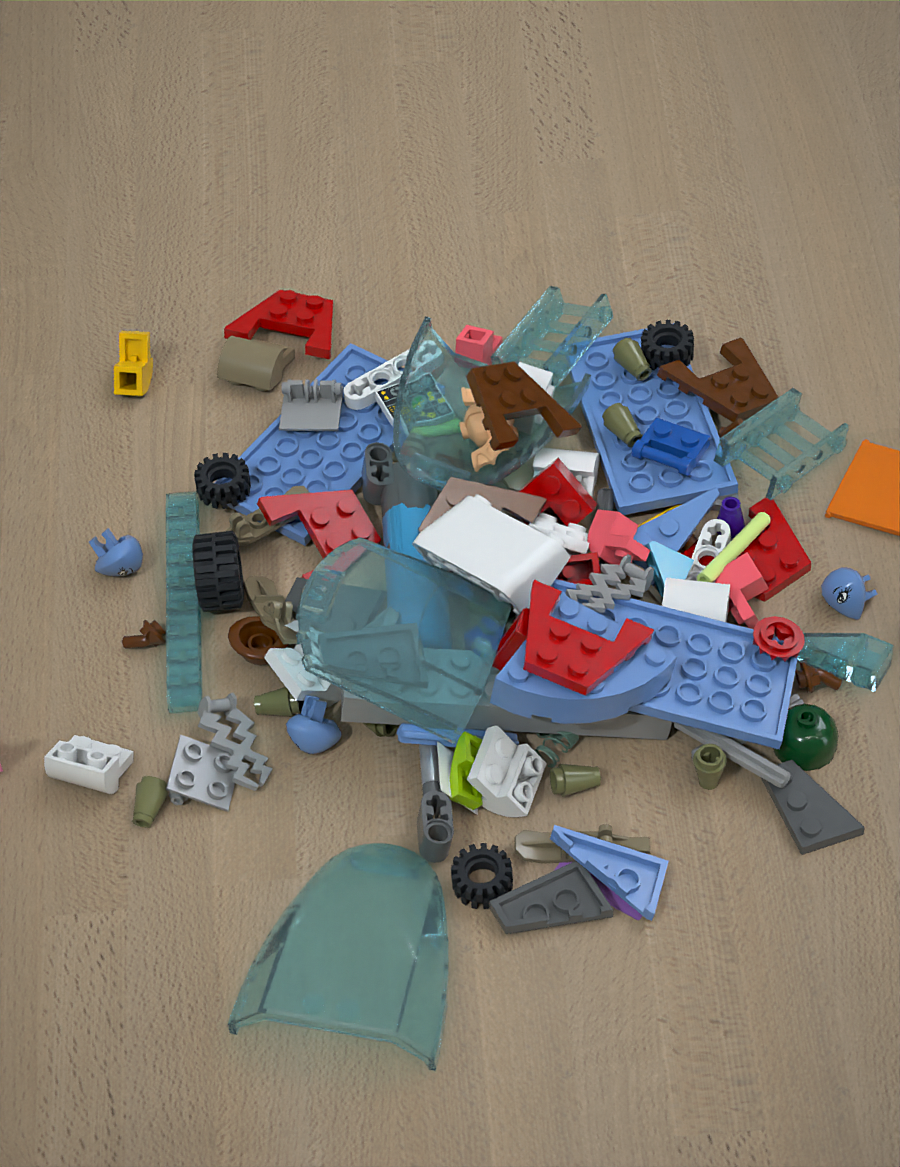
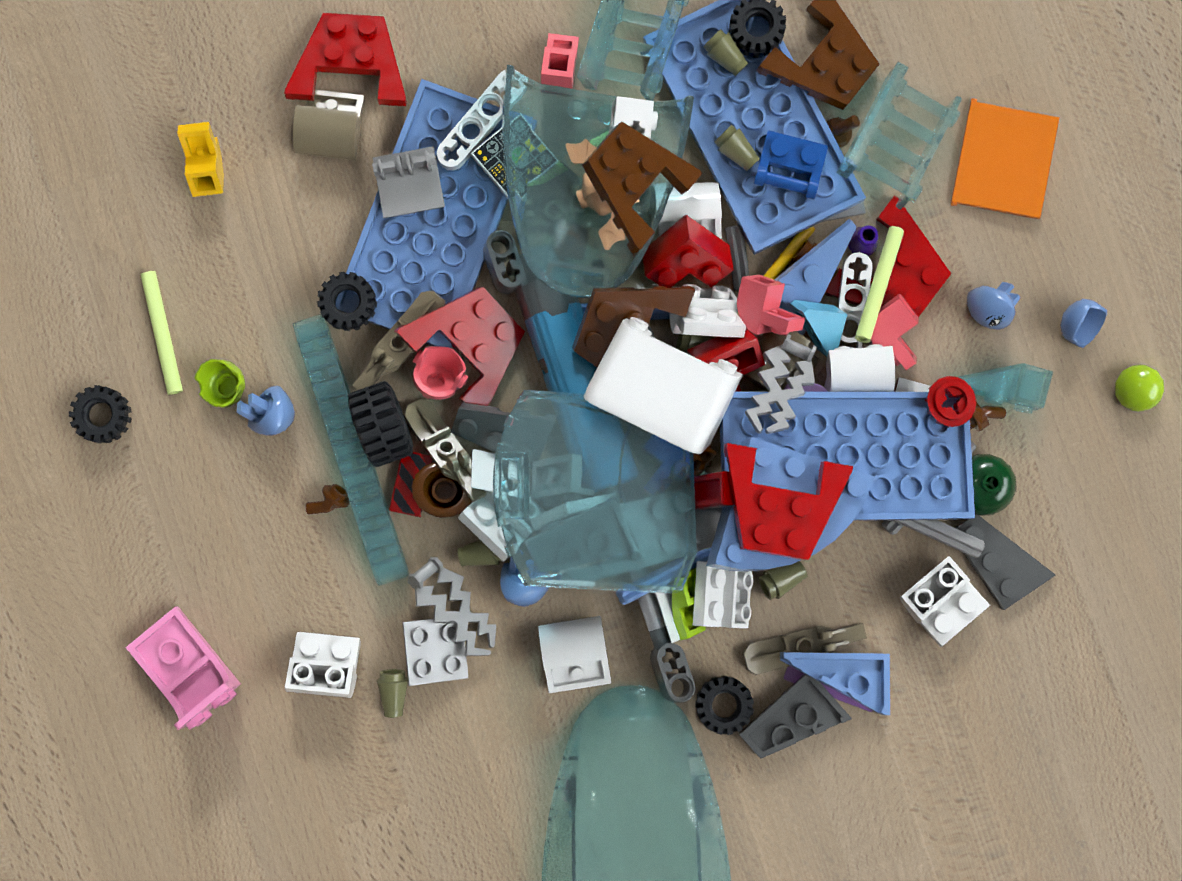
camera: 20 degrees left, 35 degrees up
olive cone [693,744,727,790] -> none
none -> yellowish green piece [140,271,183,395]
none -> lime hair [194,359,245,408]
none -> red tile [389,452,433,518]
none -> coral cap [412,346,469,400]
none -> white brick [538,616,611,693]
none -> white brick [900,556,990,647]

